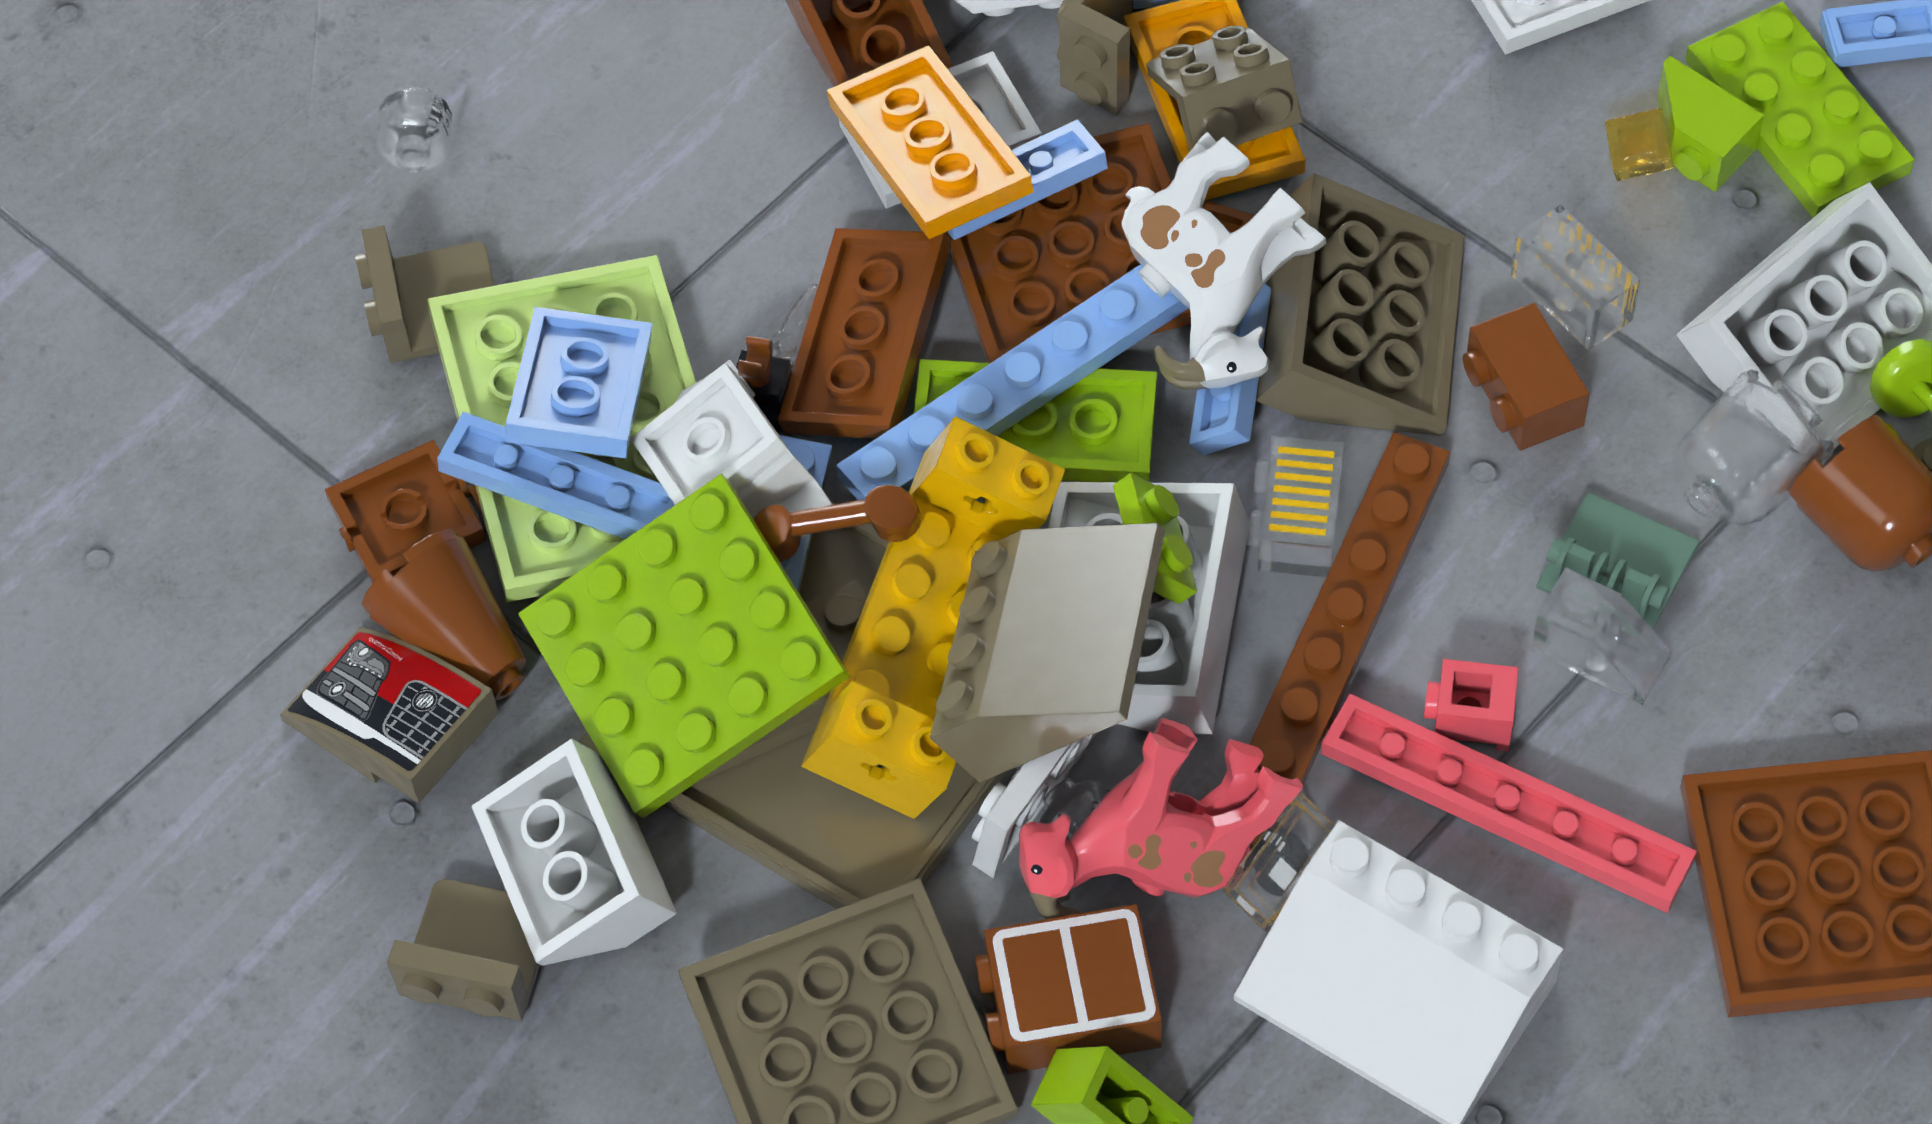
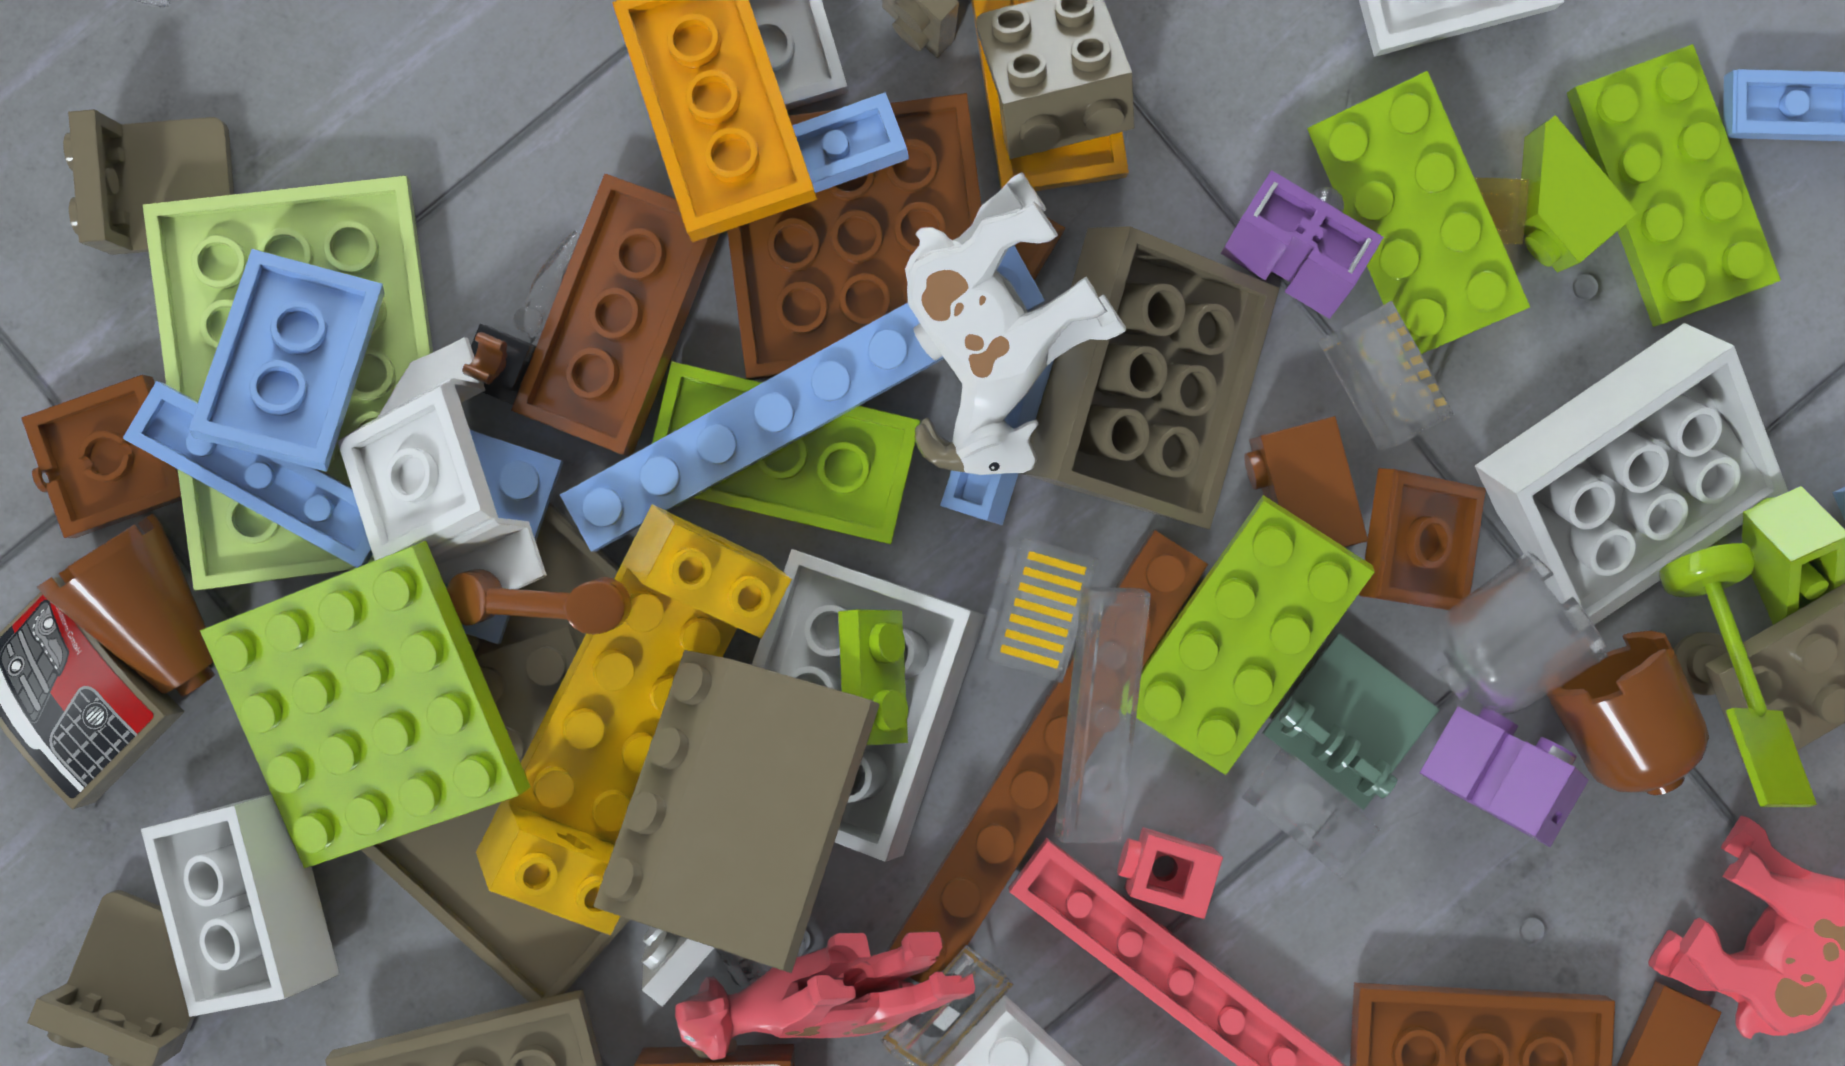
camera: 10 degrees right, 30 degrees up
none -> clear tile [1054,587,1151,843]
none -> lime plate [1119,495,1375,775]
none -> medium lavender piece [1221,170,1383,319]
none -> lime plate [1307,71,1530,359]
none -> dark orange tile [1359,468,1486,613]
none -> medium lavender piece [1420,706,1589,847]

